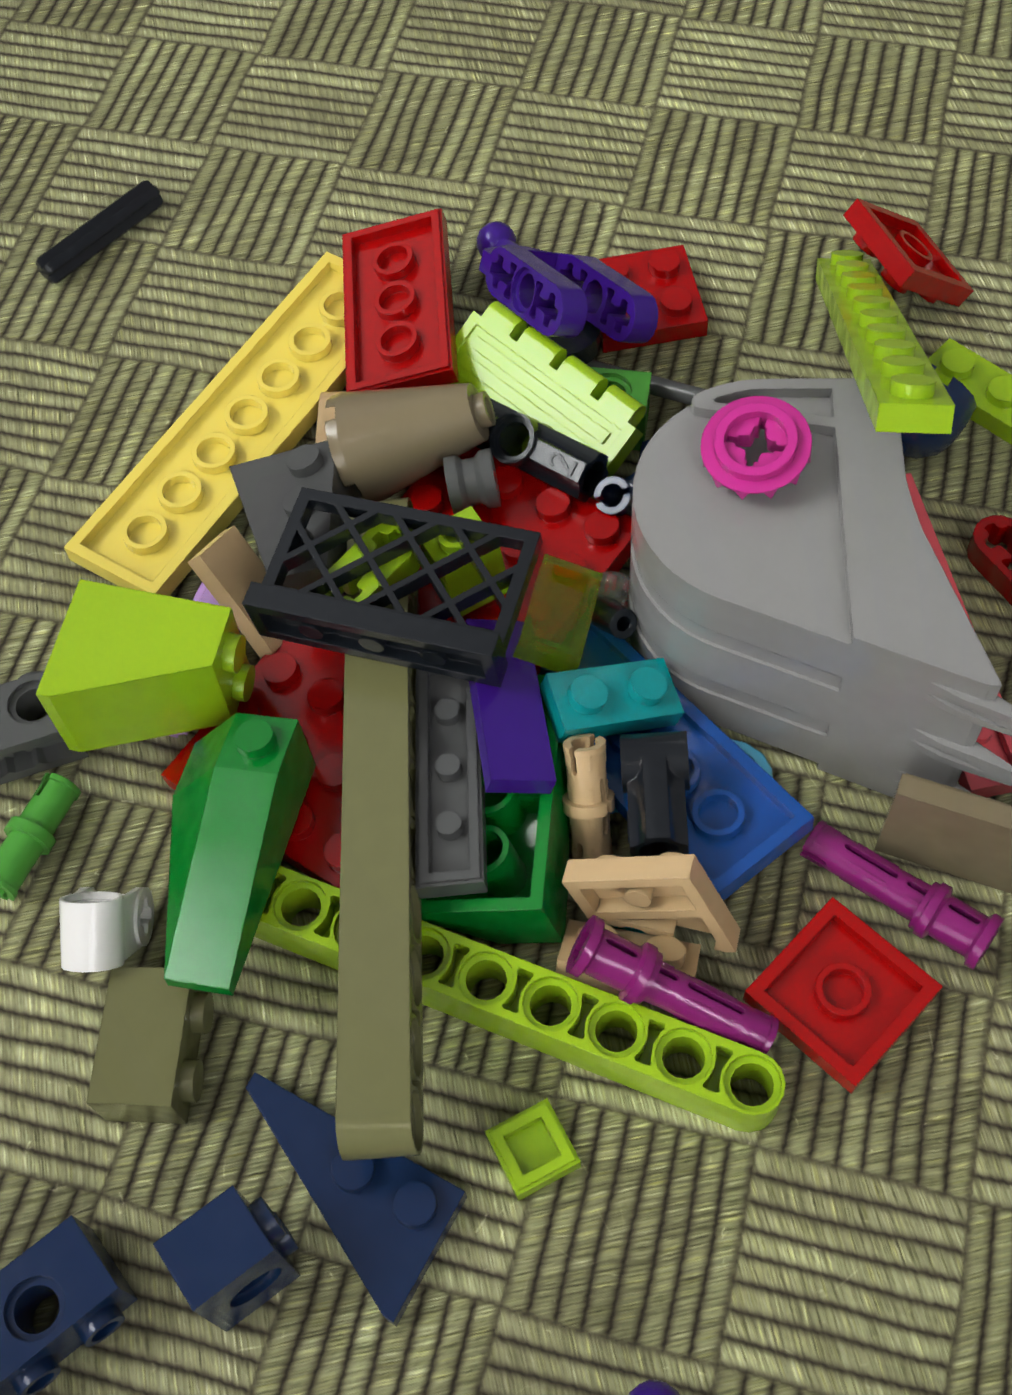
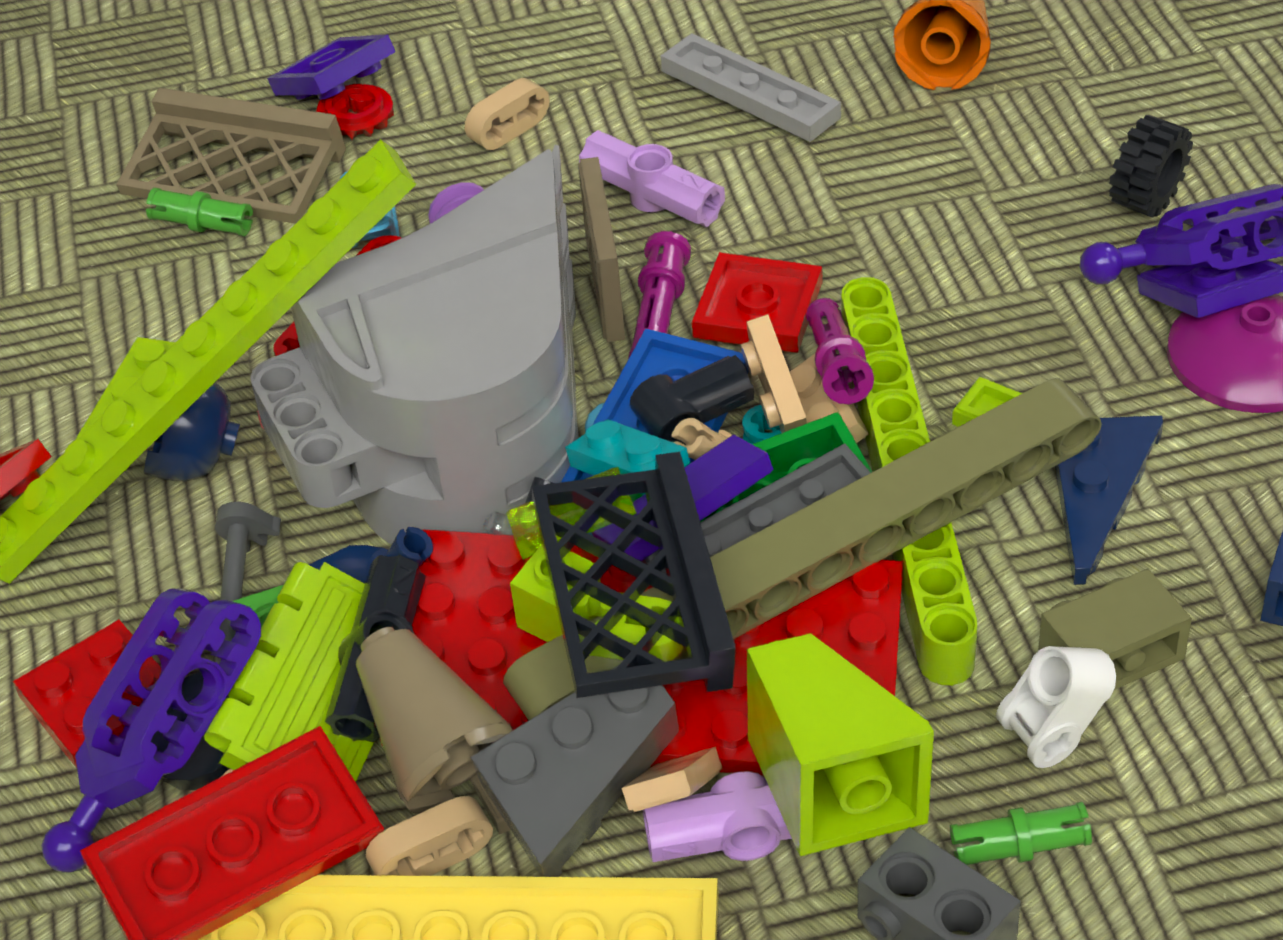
camera: 120 degrees left, 15 degrees down
dark blue brick [153,1185,301,1332] -> none
green wedge [164,713,316,996] -> none
dark grey wheel [443,448,501,514] -> none
dark pink gear [700,396,812,500] -> none

